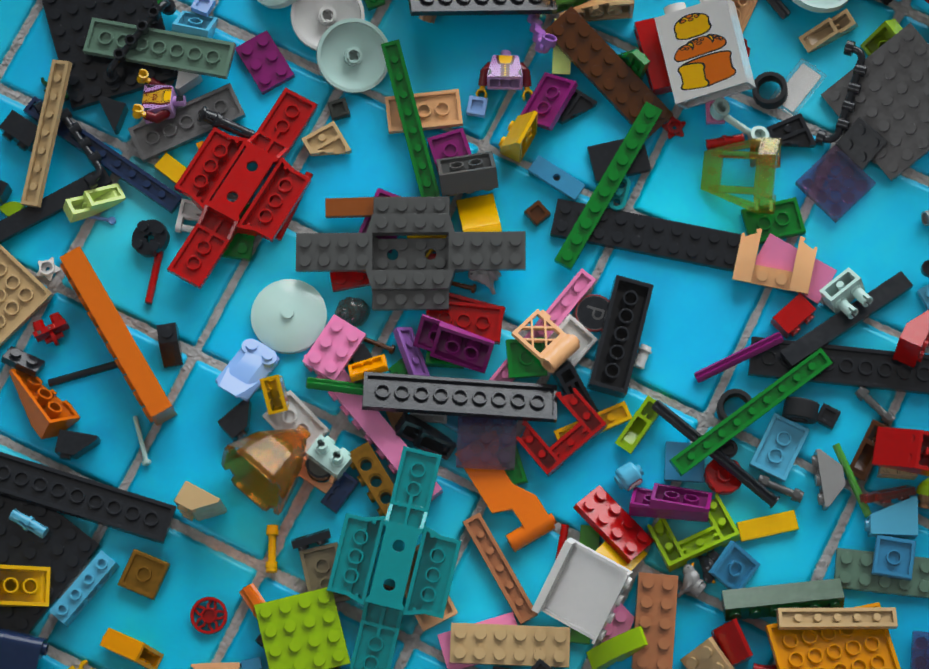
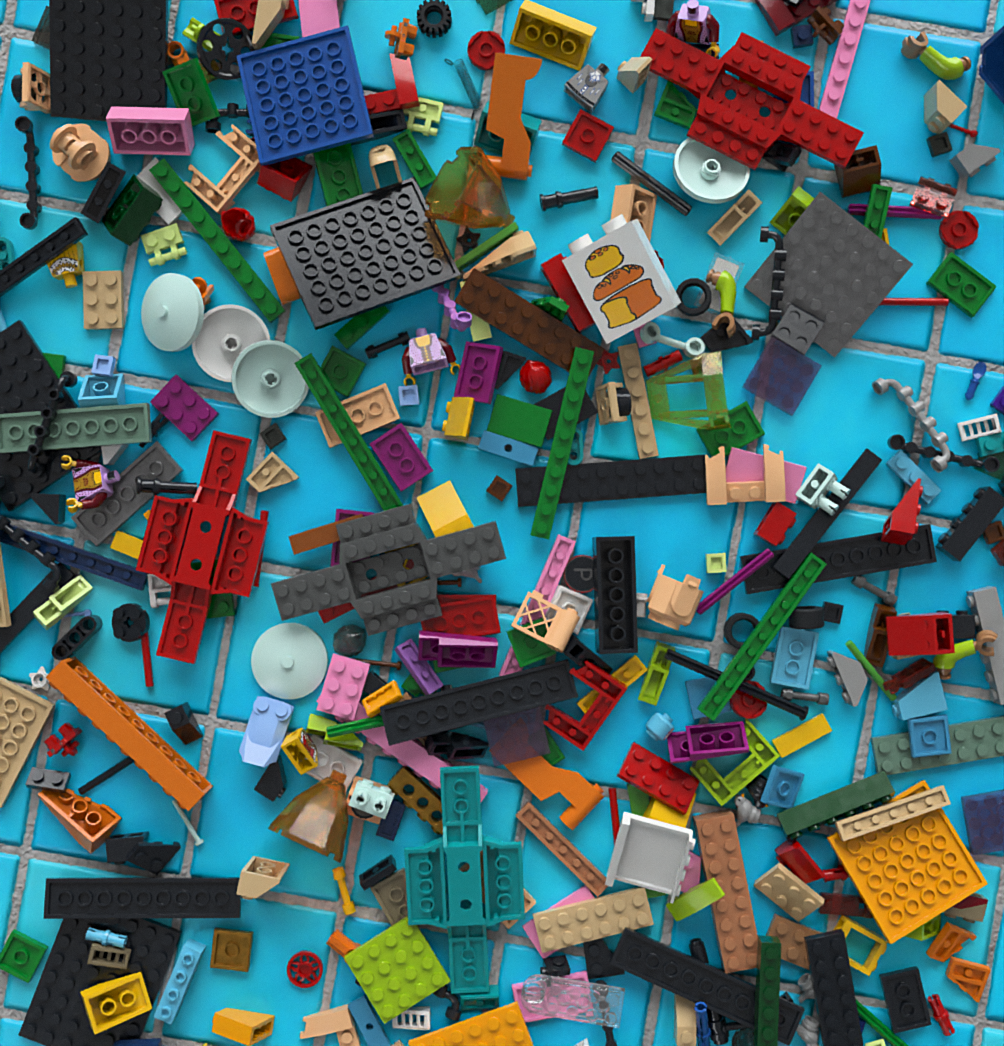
camera: 20 degrees left, 15 degrees up
dark grey slope [436,151,499,196] -> none
none -> black beam [52,615,103,660]
none -> dark tan slope [87,941,131,969]
none -> black wing [126,842,181,875]
none -> black pin [139,412,170,448]
none -> lime slope [306,713,363,751]
none -> green plate [320,345,367,398]
none -> green plate [334,306,390,350]
none -> black bar [365,331,410,359]
none -> green tile [487,394,553,447]
none -> red hair [519,360,552,394]
none -> tan piece [595,382,632,426]
none -> tan plate [617,343,659,459]
none -> light nougat piece [647,564,704,631]
none -> yellowish green plate [705,553,727,573]
none -> piece [706,269,736,338]

